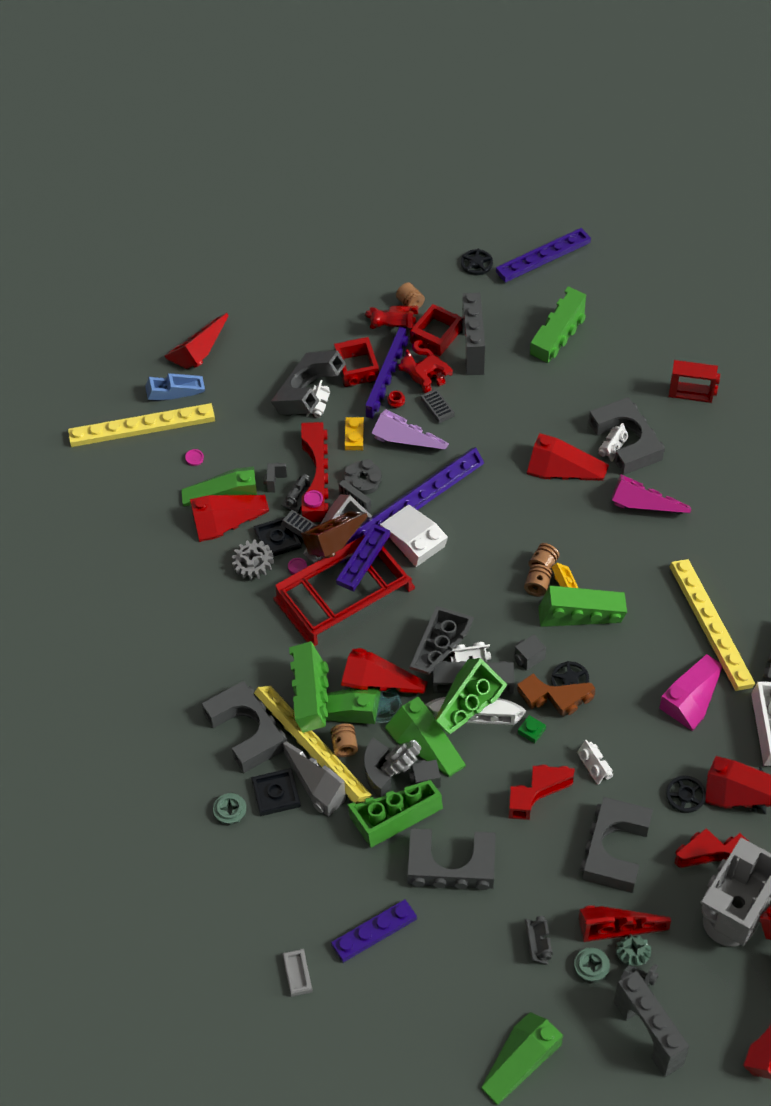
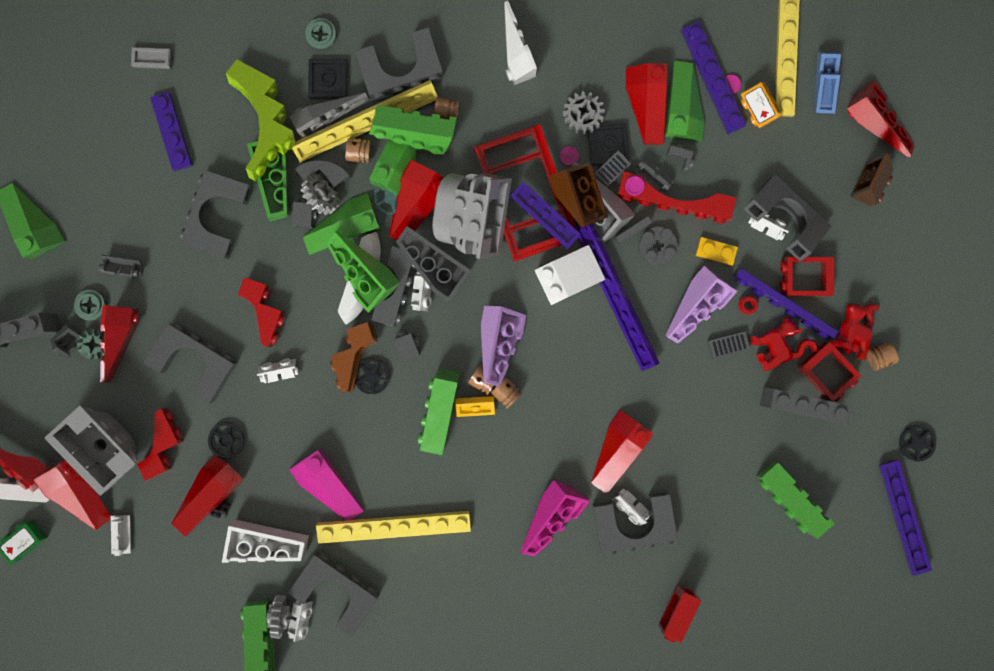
camera: 105 degrees right, 35 degrees up
green plate [518,715,546,743] -> none
none -> lime arch [226,59,295,181]
none -> light grey brick [432,173,512,259]
none -> medium nougat piece [434,97,460,124]
none -> lavender wedge [481,306,526,386]
none -> white wedge [504,1,537,85]
none -> dark purple plate [681,21,746,134]
none -> brick [741,82,783,128]
none -> reddish brown slope [850,153,894,206]

